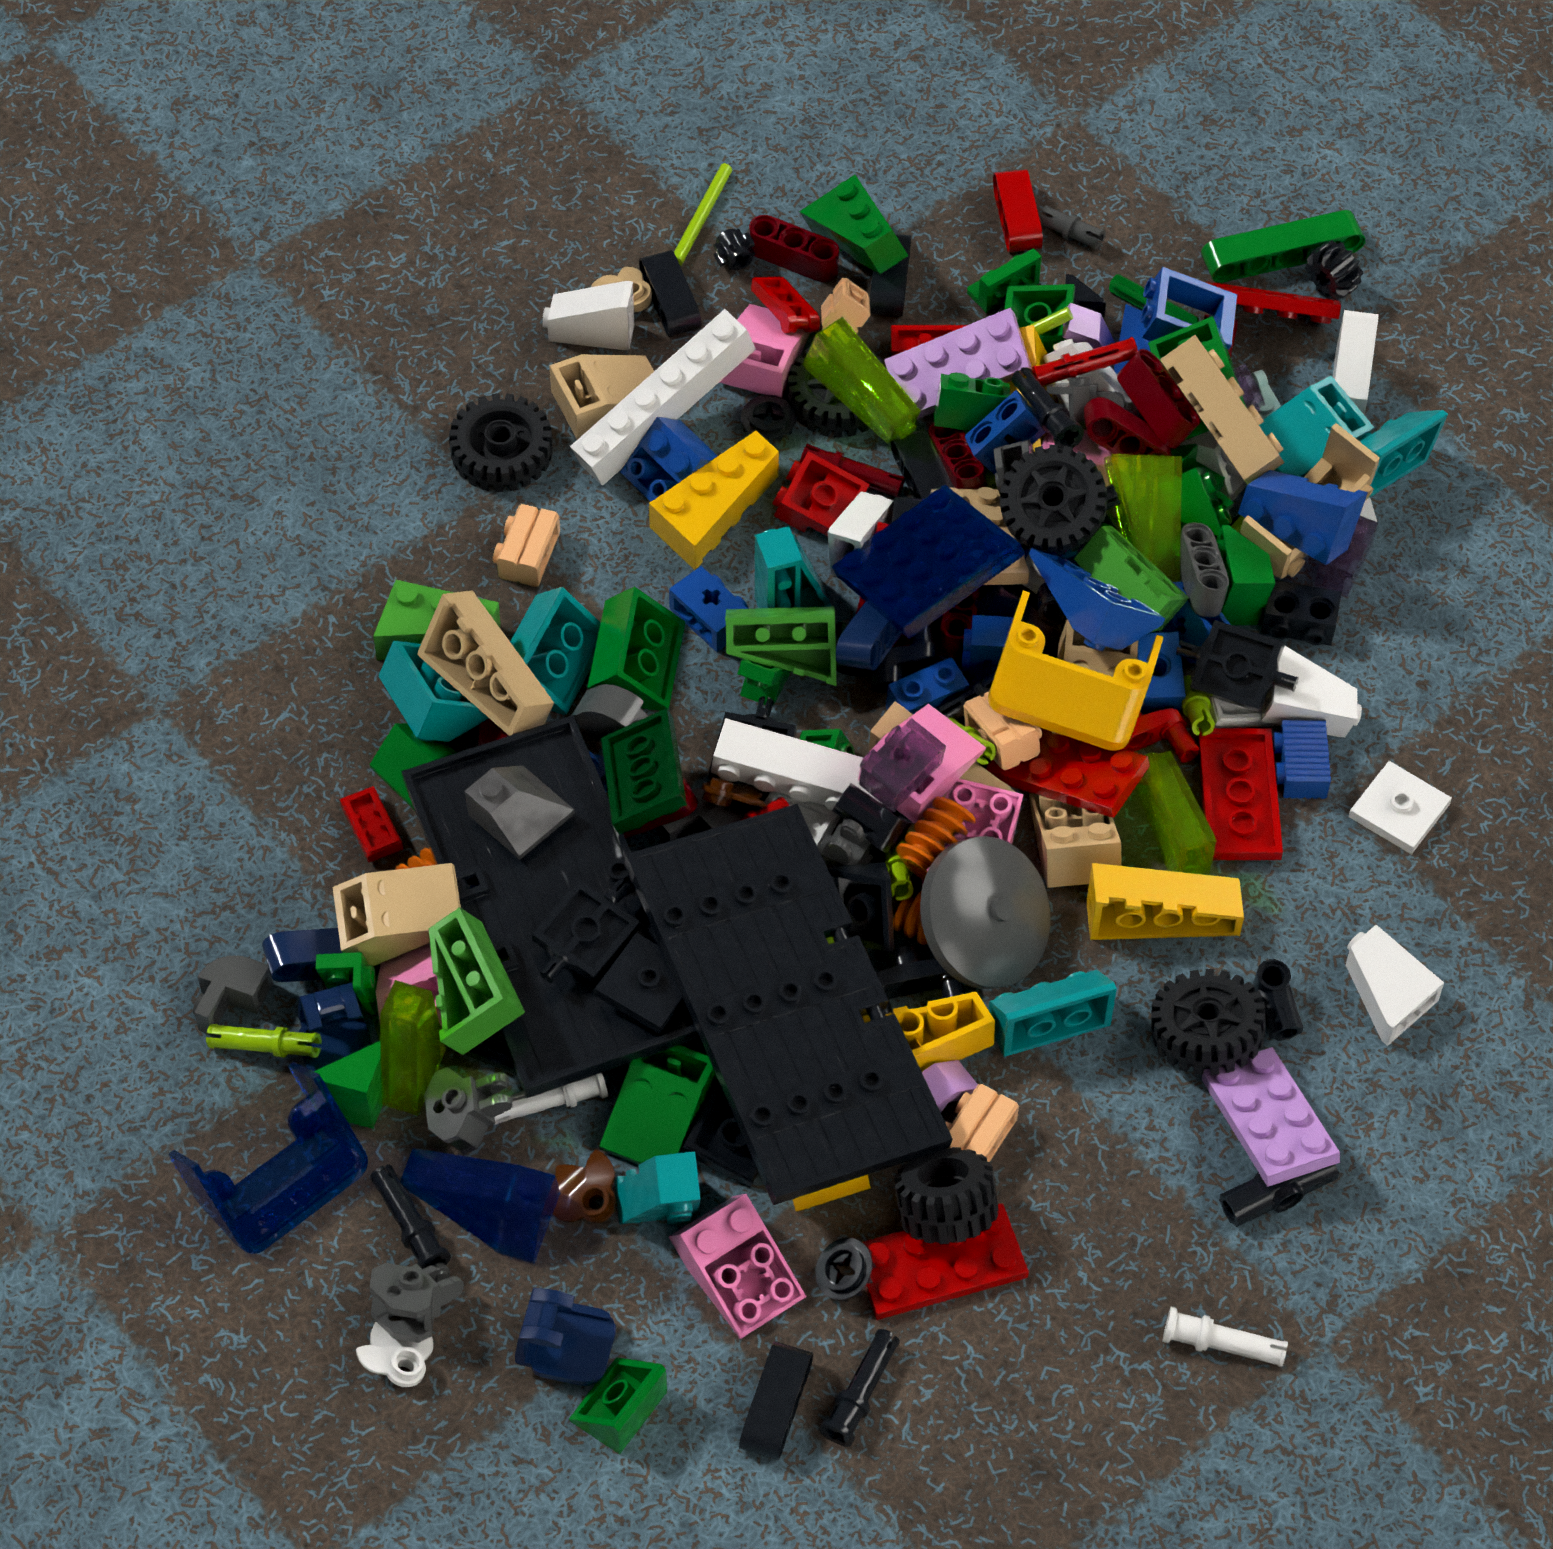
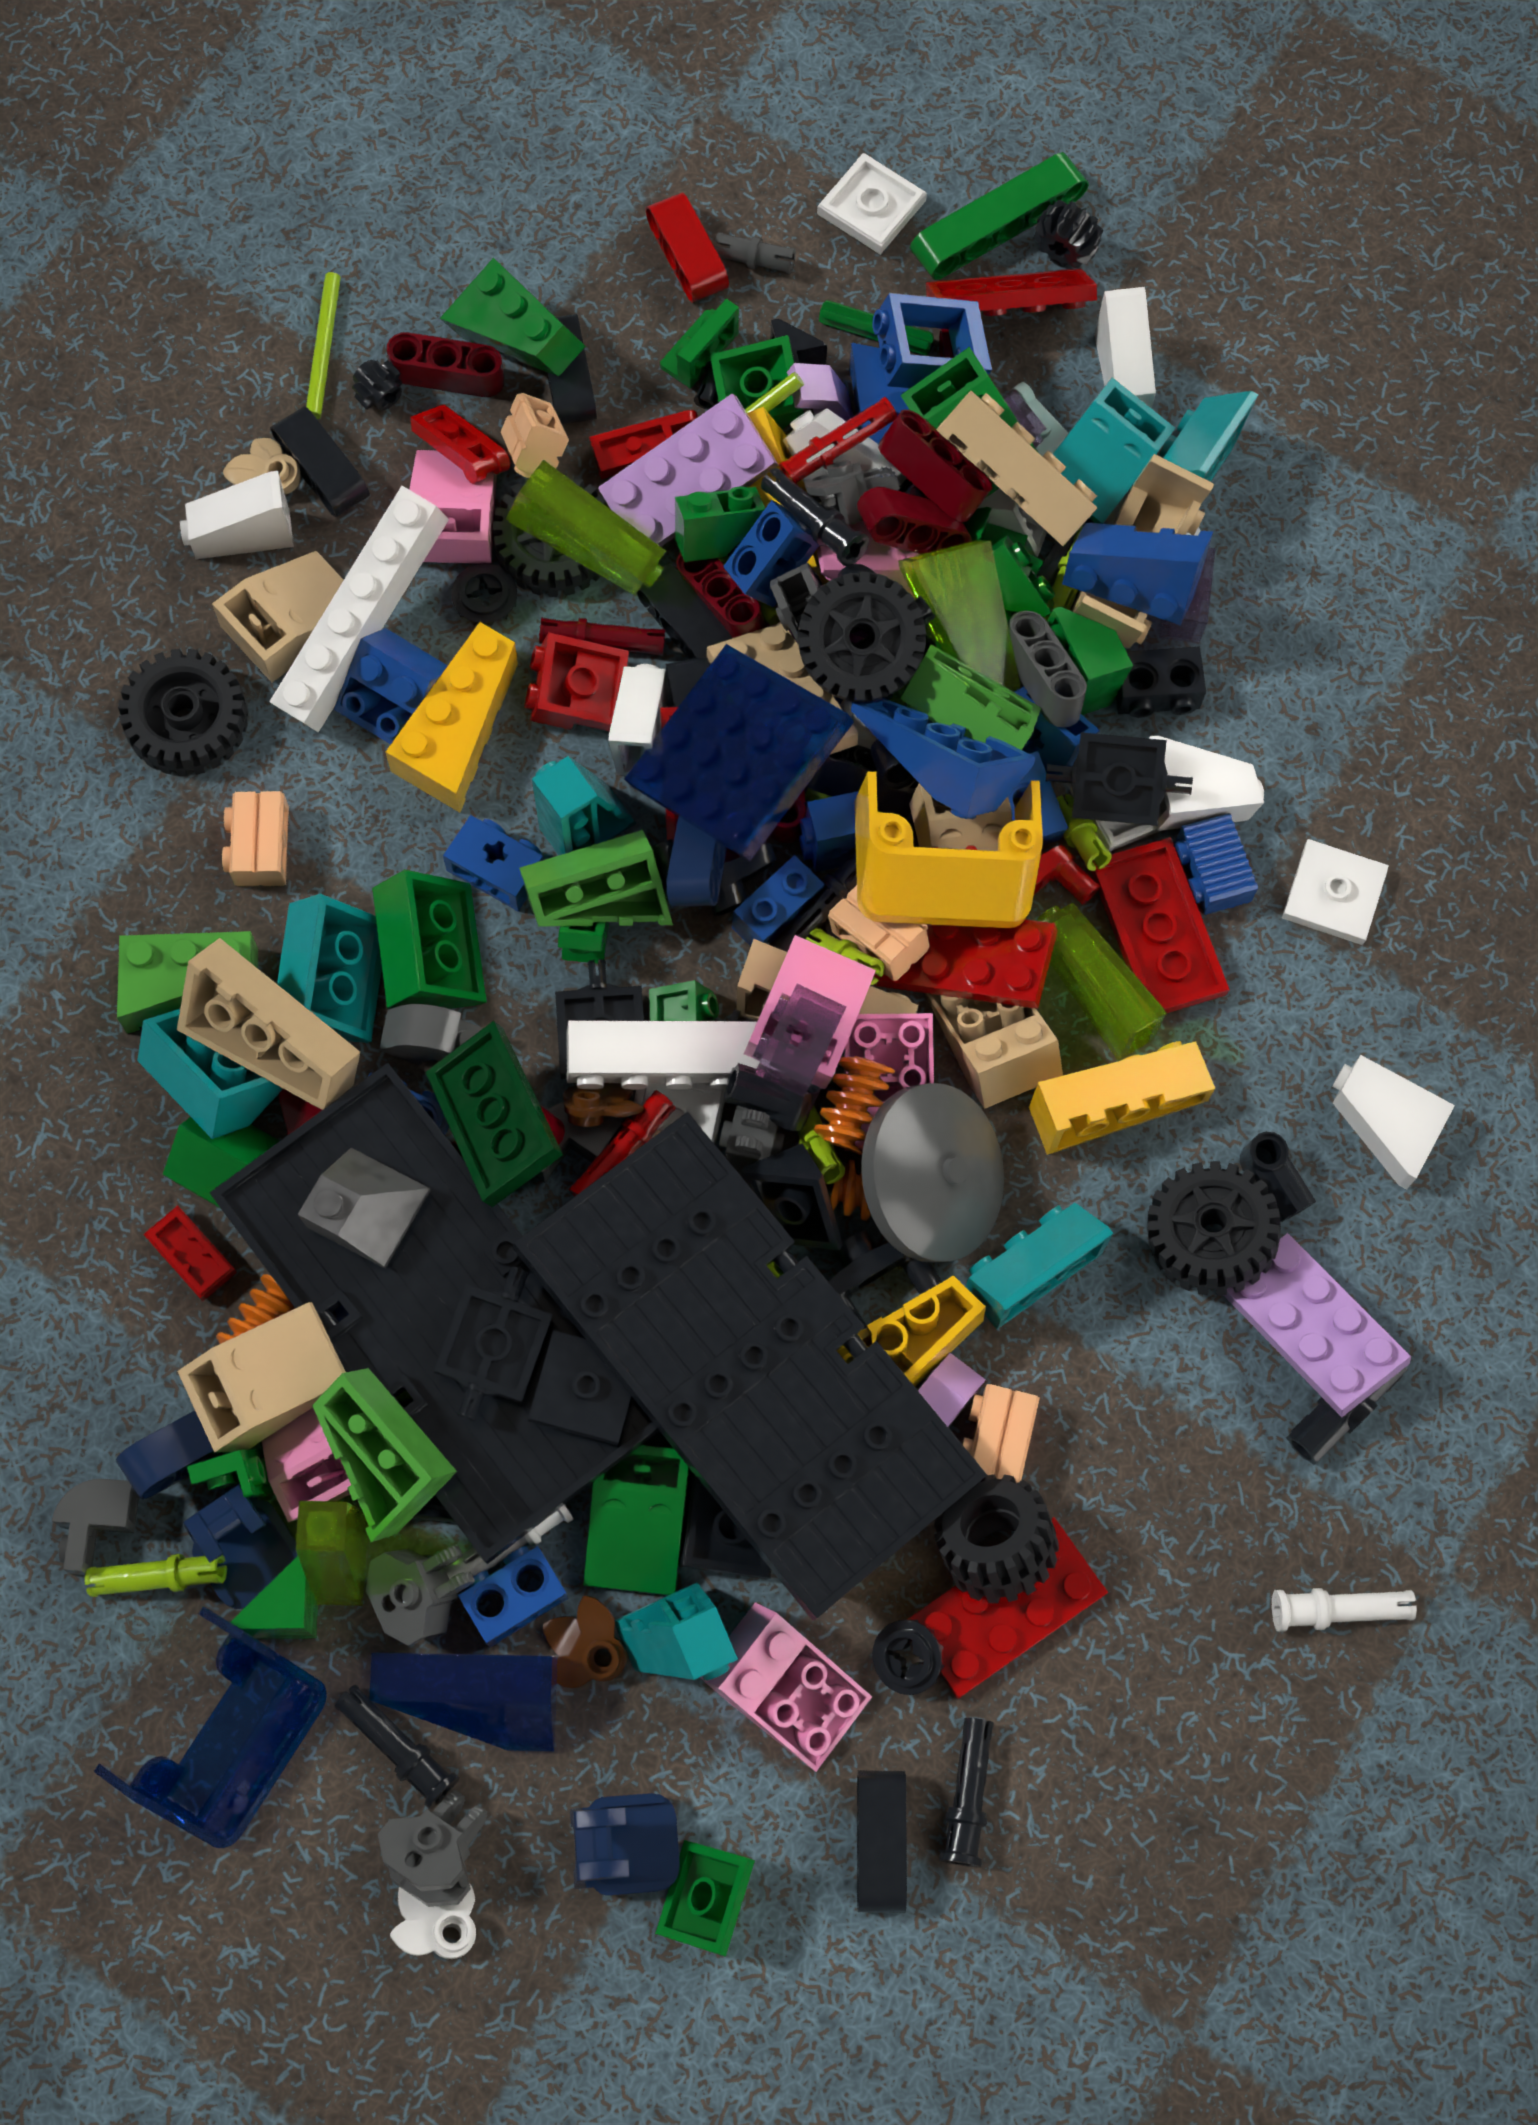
camera: 20 degrees left, 15 degrees up
none -> blue brick [458,1546,569,1648]
none -> white plate [817,153,927,255]

